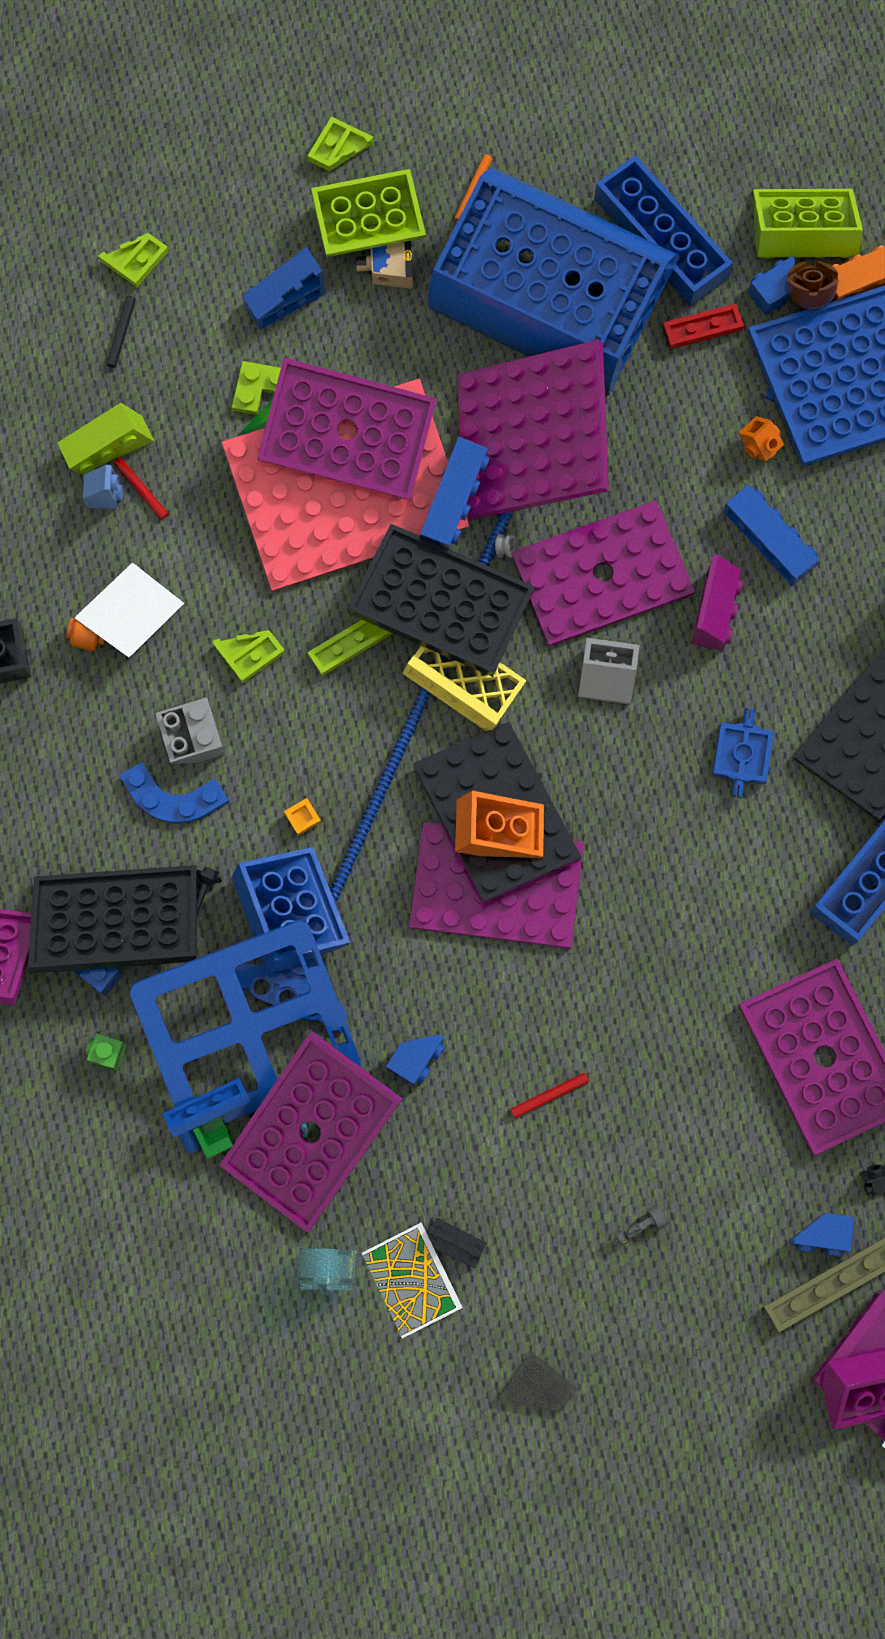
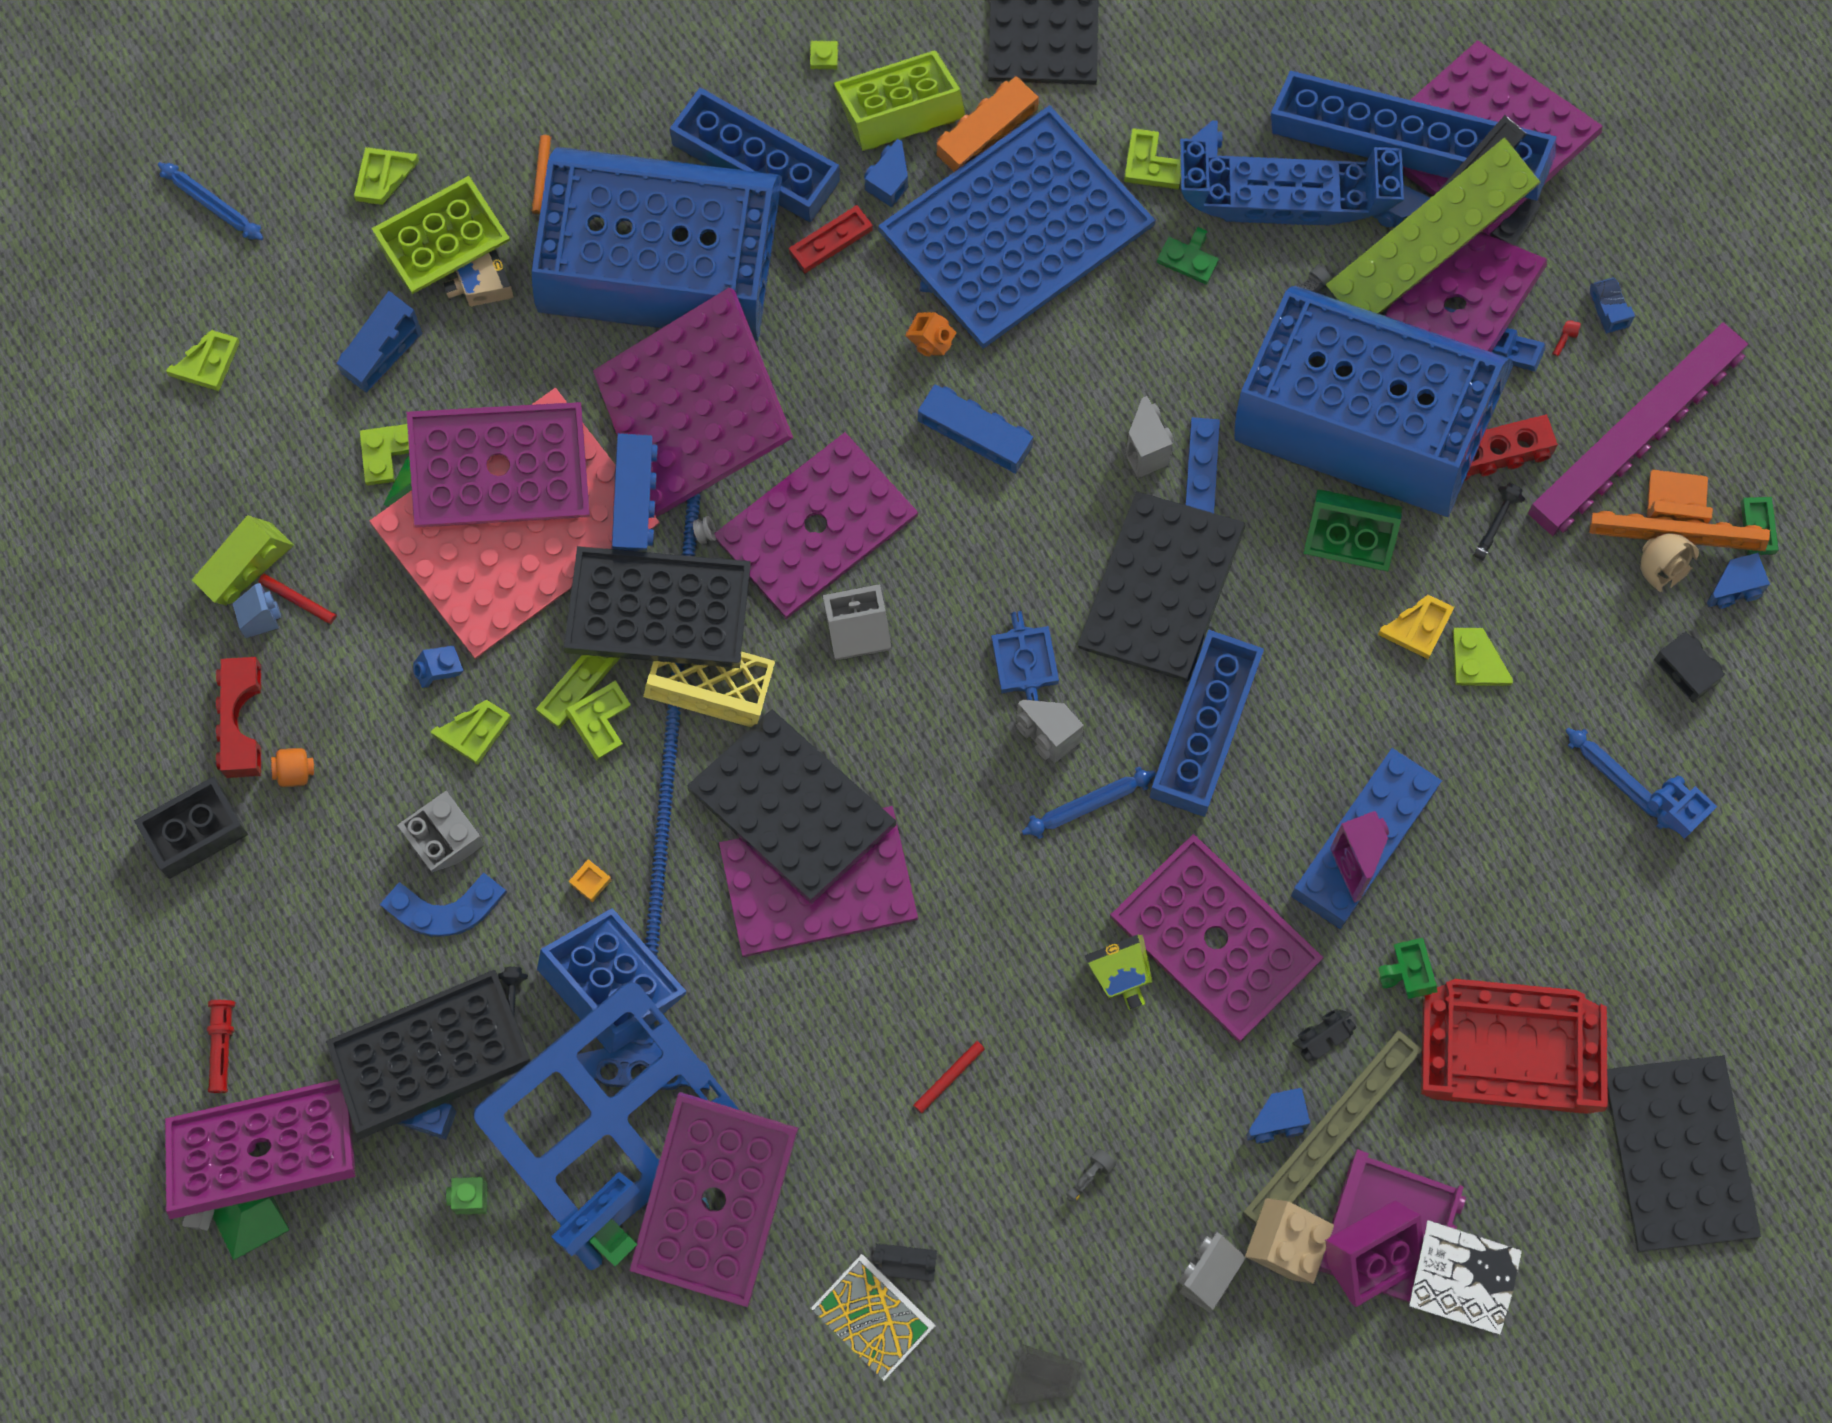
camera: 20 degrees left, 5 degrees down
white sticker [75,563,184,657] -> none
black bar [106,296,136,368] -> none
clear light blue brick [298,1248,356,1291] -> none
blue slope [386,1034,446,1087] -> none
orange slope [455,791,544,858] -> none
magenta slope [691,554,744,651] -> none
reddish brown cylinder [787,261,839,310] -> none
none -> blue wheel [157,162,264,241]
none -> red arch [216,657,261,778]
none -> blue bracket [413,646,463,688]
none -> lime plate [565,681,631,760]
none -> lime plate [810,41,838,69]
none -> light grey slope [1016,700,1084,764]
none -> blue wheel [1022,767,1156,839]
none -> torso [1084,935,1152,1011]
none -> light grey slope [1178,1232,1246,1313]
none -> tan brick [1245,1198,1334,1284]

